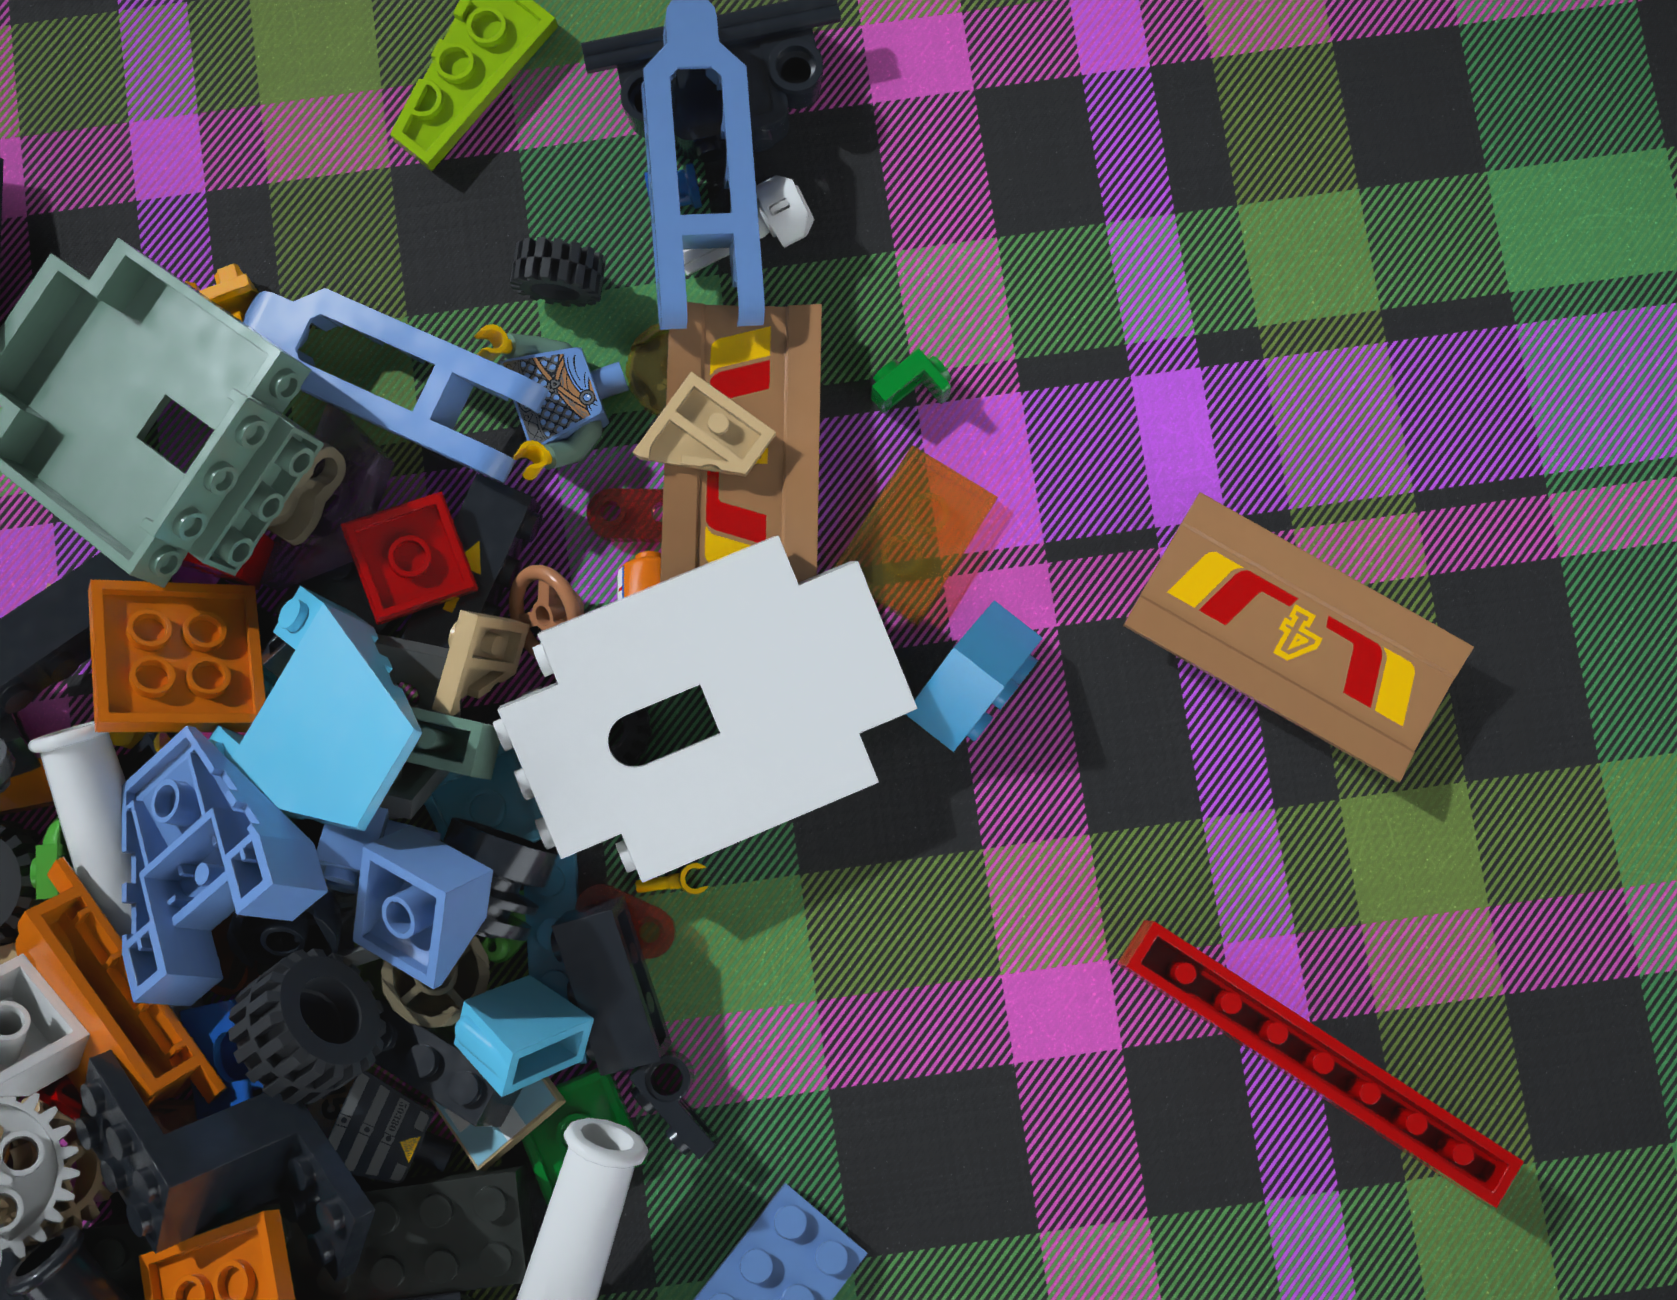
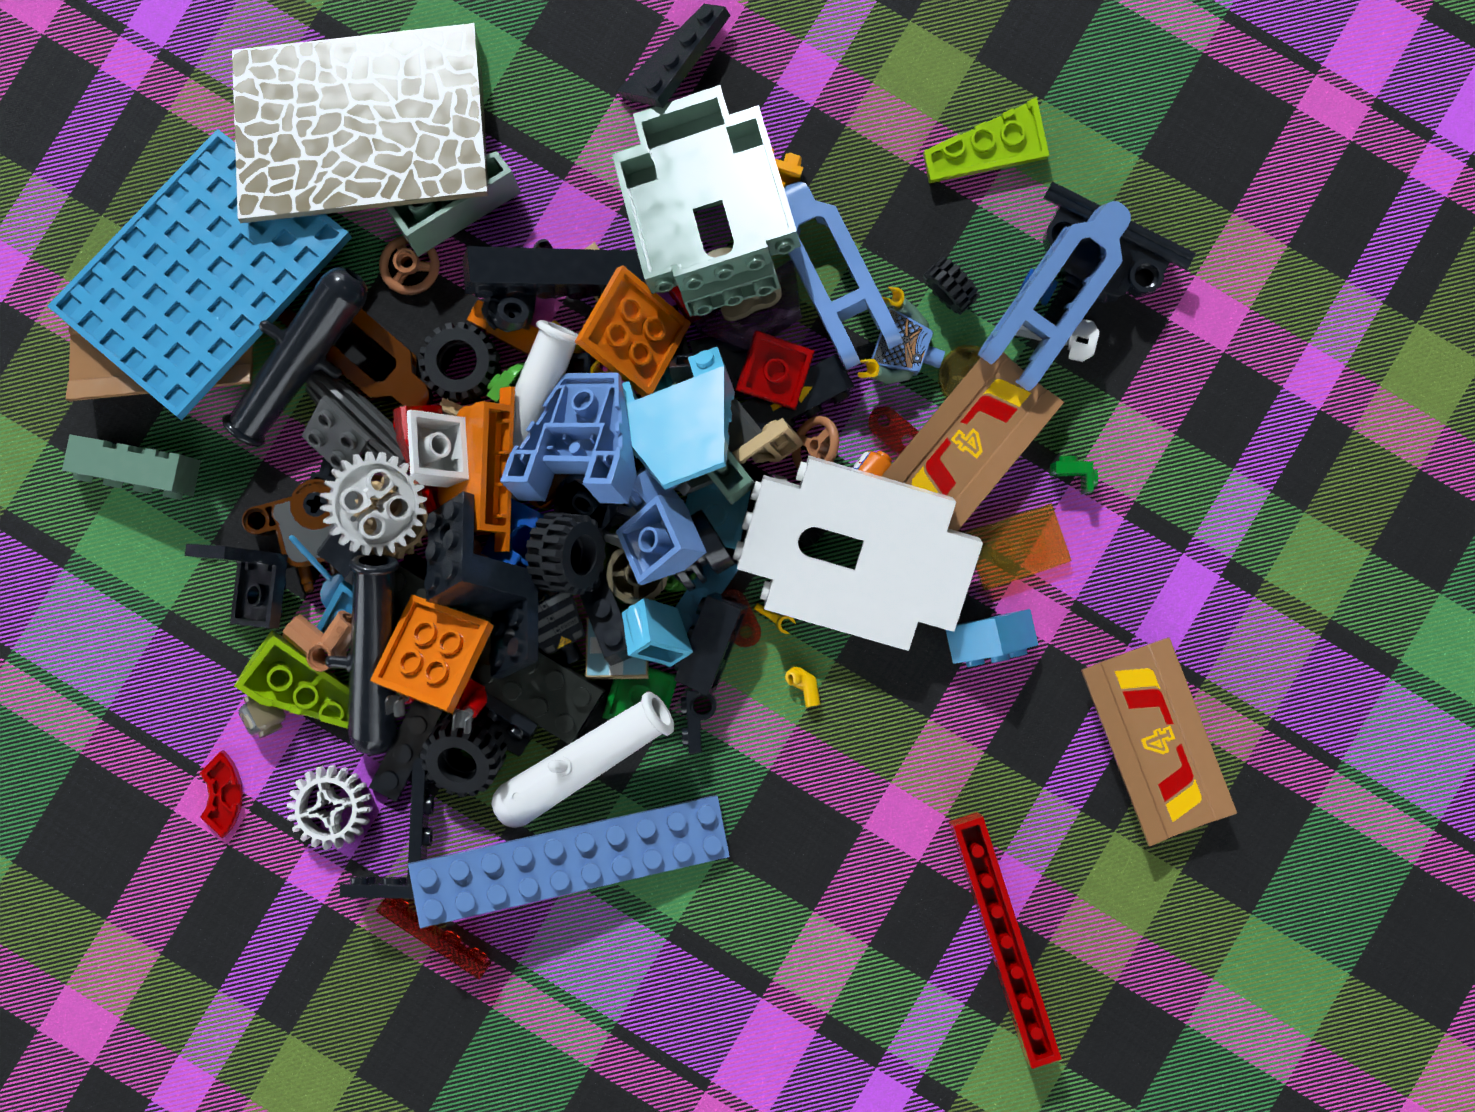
camera: 40 degrees right, 5 degrees up
tan wing [633,371,776,477] -> none
none -> yellow arm [785,667,821,707]

